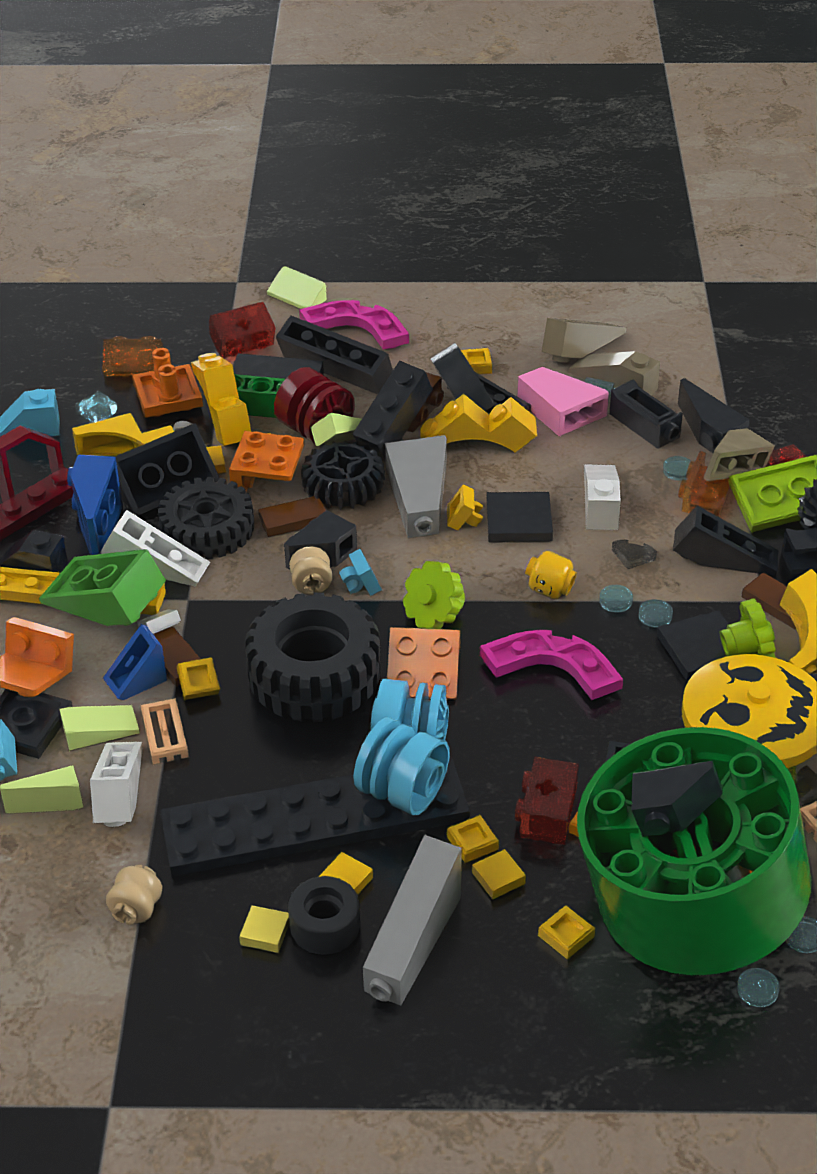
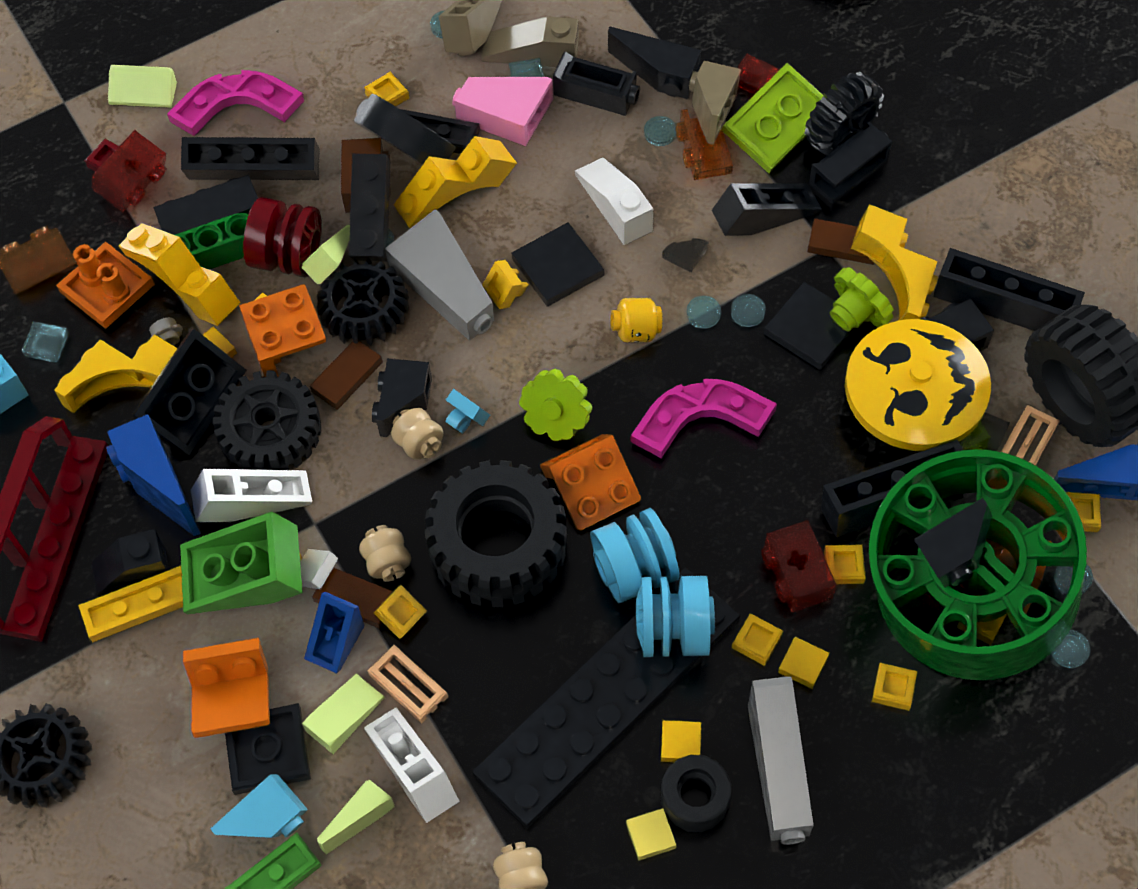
camera: 30 degrees left, 20 degrees up
none -> tan piece [359,525,411,582]

